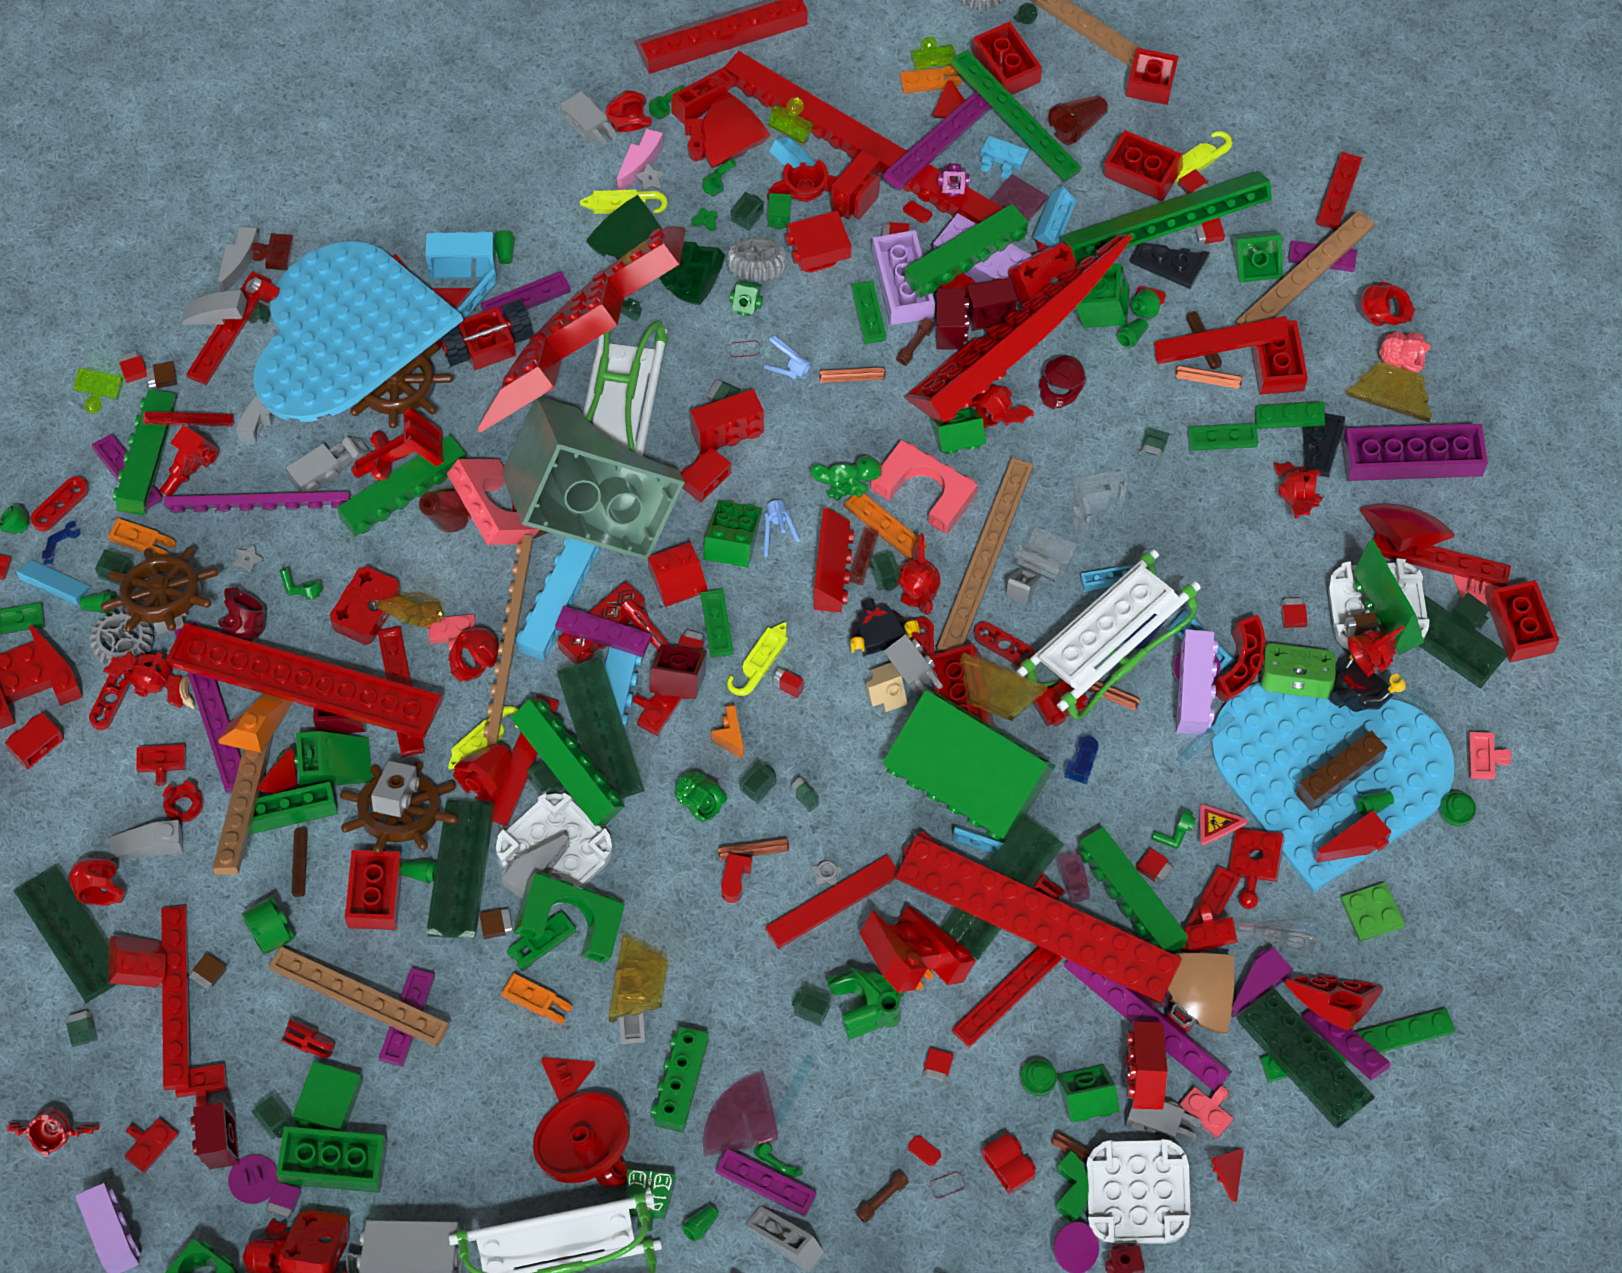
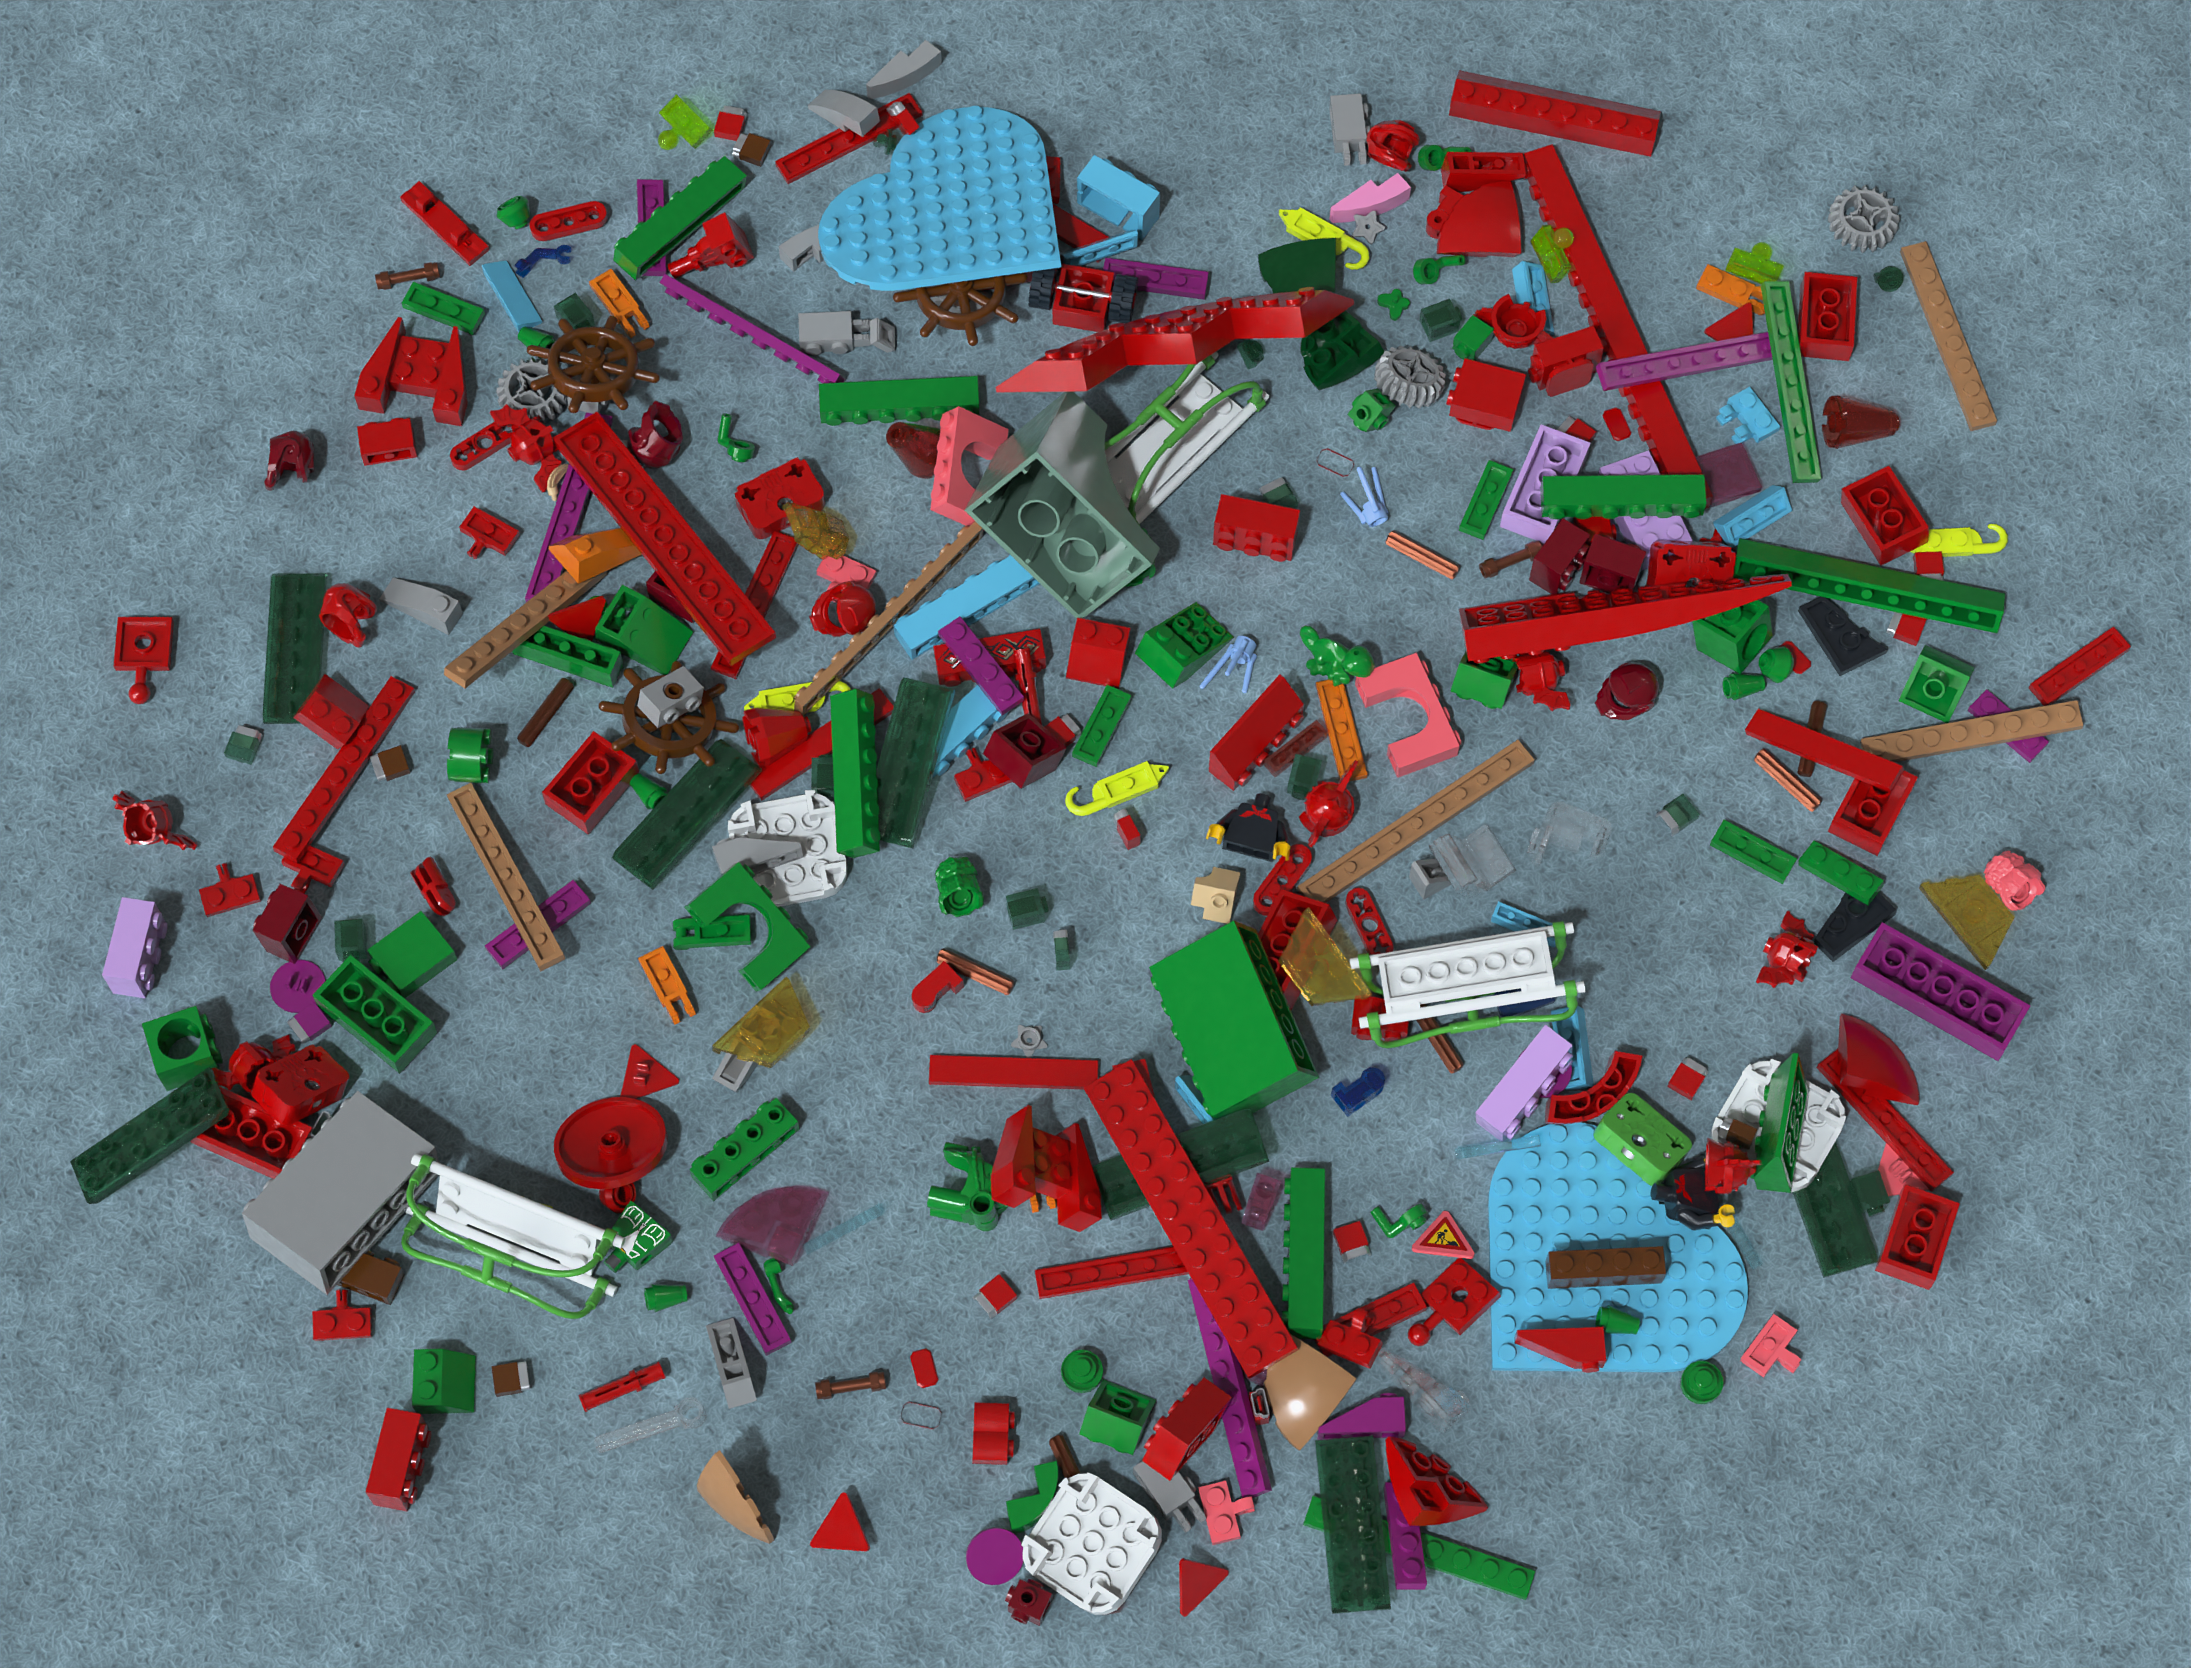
camera: 35 degrees right, 5 degrees up
red axle [142,411,233,427] -> none
red piece [162,780,203,823] -> none
light grey plate [233,546,263,573] -> none
clear red plate [252,233,293,270] -> none
red piece [351,407,443,481] -> none
reddish brown piece [479,909,513,939] -> none
green cone [494,230,515,264] -> none
red brick [681,447,731,503] -> none
orange slope [711,705,744,757] -> none
clear green brick [792,986,832,1027] -> none
light grey hinge [883,634,943,693] -> none
magenta brick [938,163,970,196] -> none
red slope [1126,47,1179,105] -> none
bright green plate [1340,882,1405,942] -> none
red helmet [1360,282,1415,327] -> none

